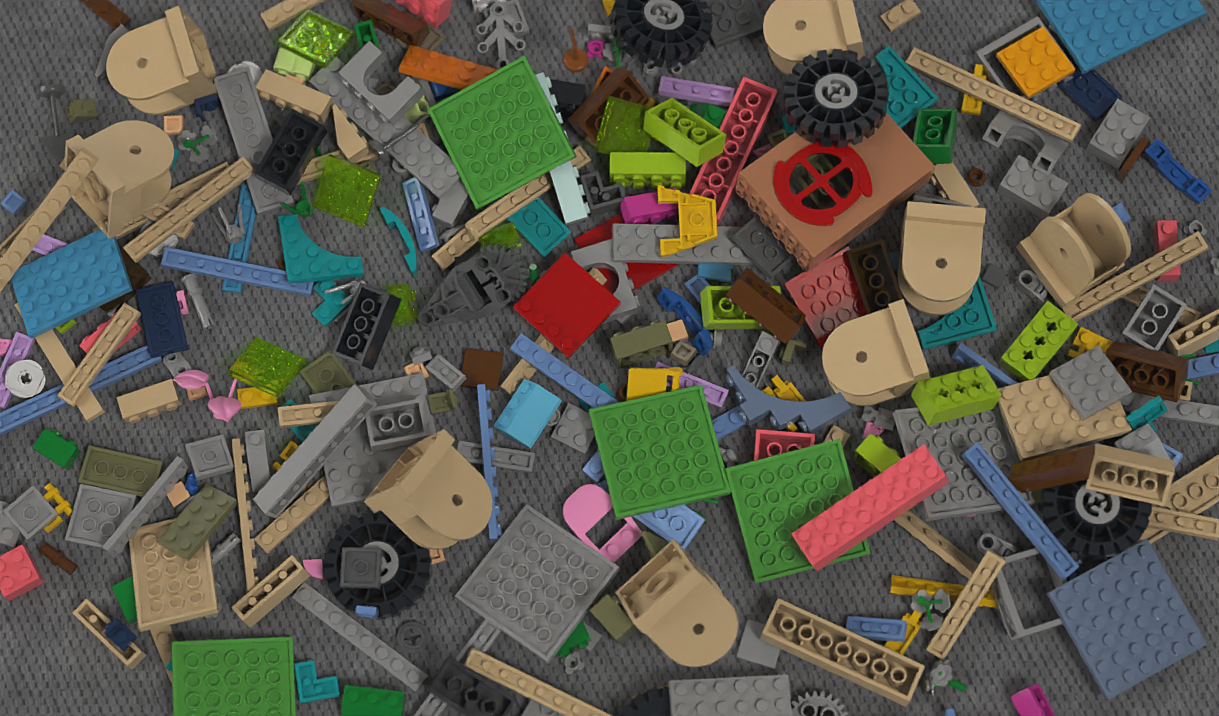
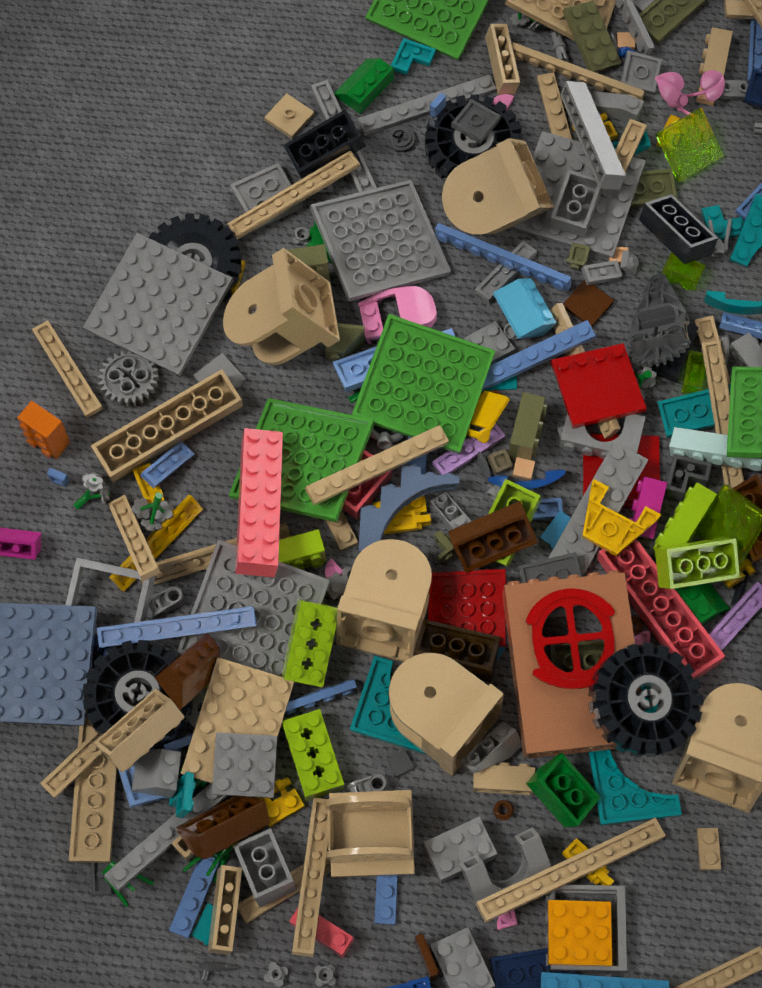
camera: 120 degrees right, 5 degrees down
none -> tan plate [305,425,449,506]

